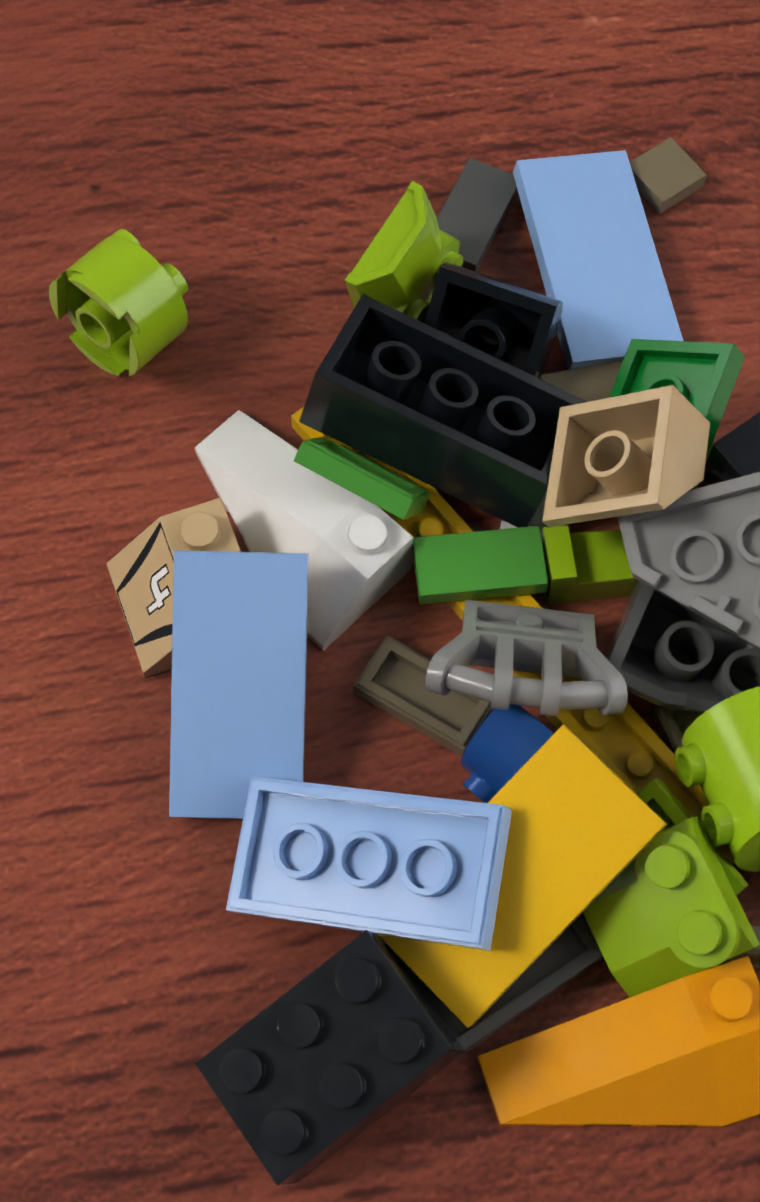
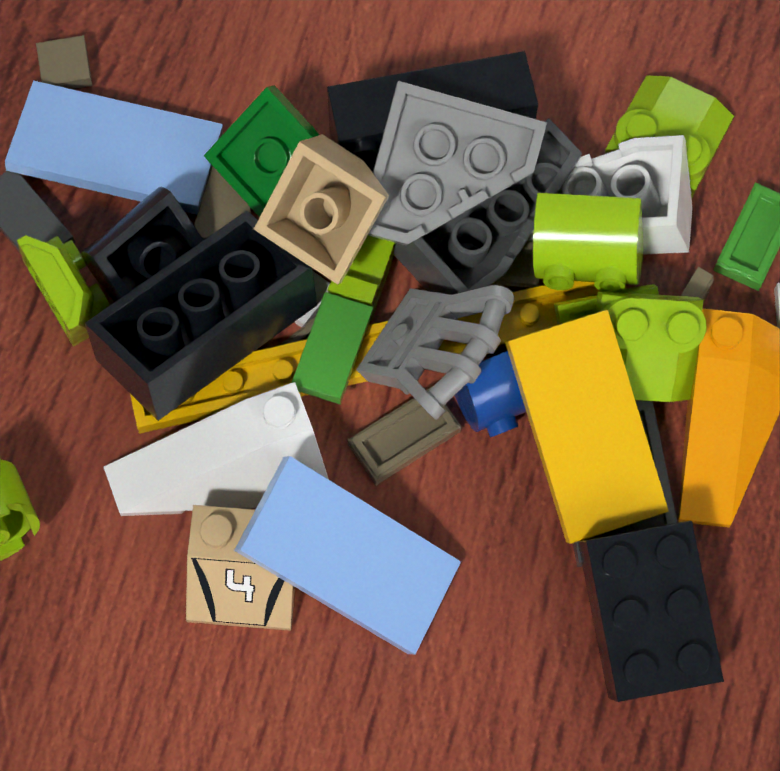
camera: 65 degrees left, 5 degrees up
light blue tile [226,776,512,951] -> none
bright green tile [294,436,430,520] -> none

